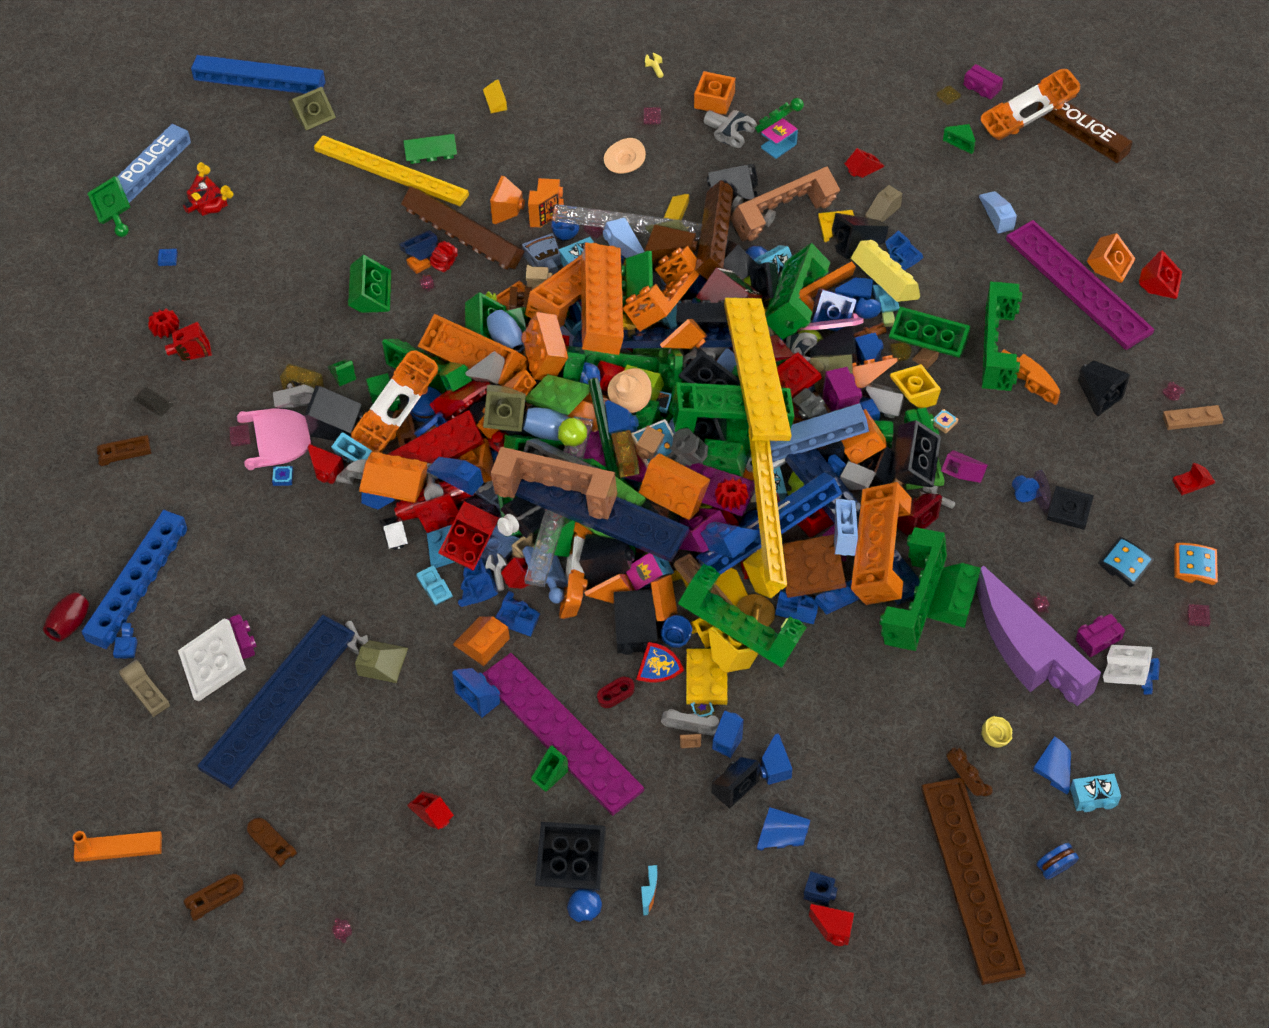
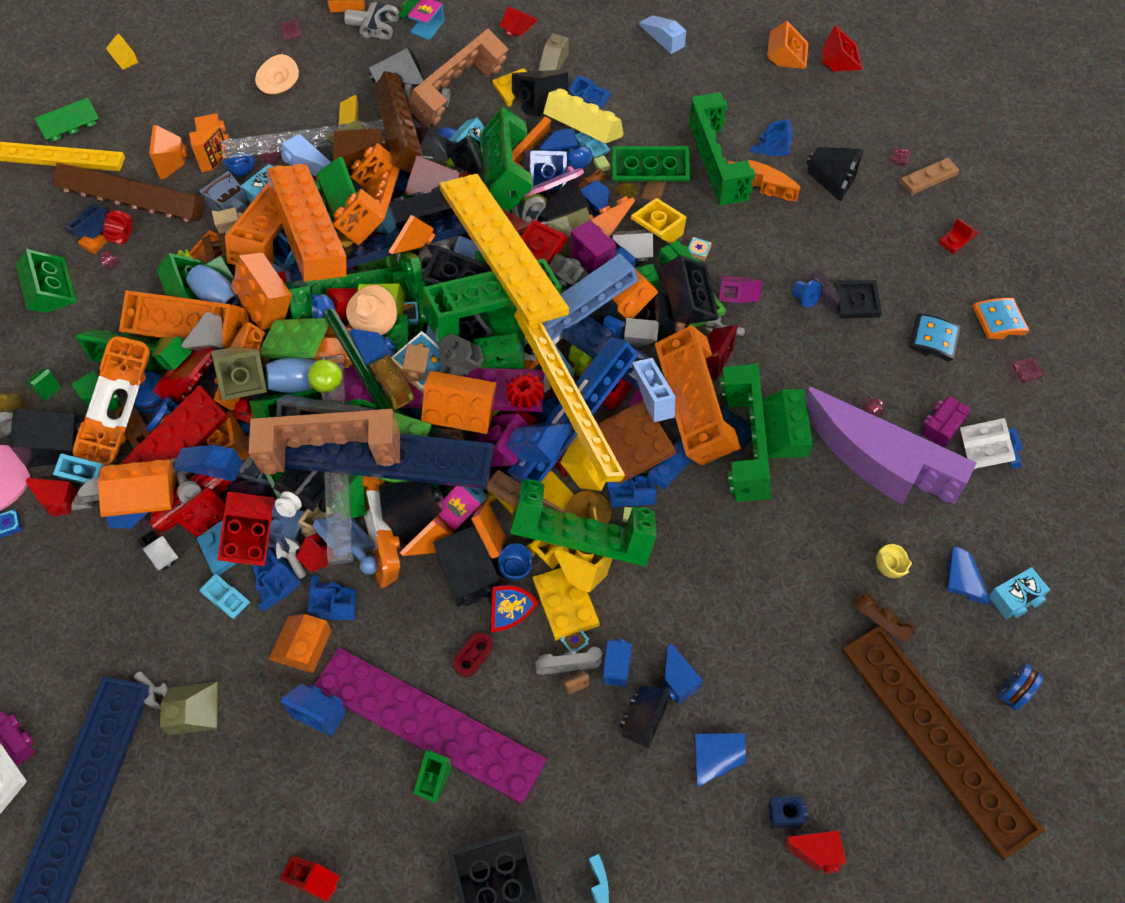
camera: 20 degrees left, 5 degrees up
magenta plate [1006,220,1154,350] -> none
none -> blue slope [750,119,793,156]

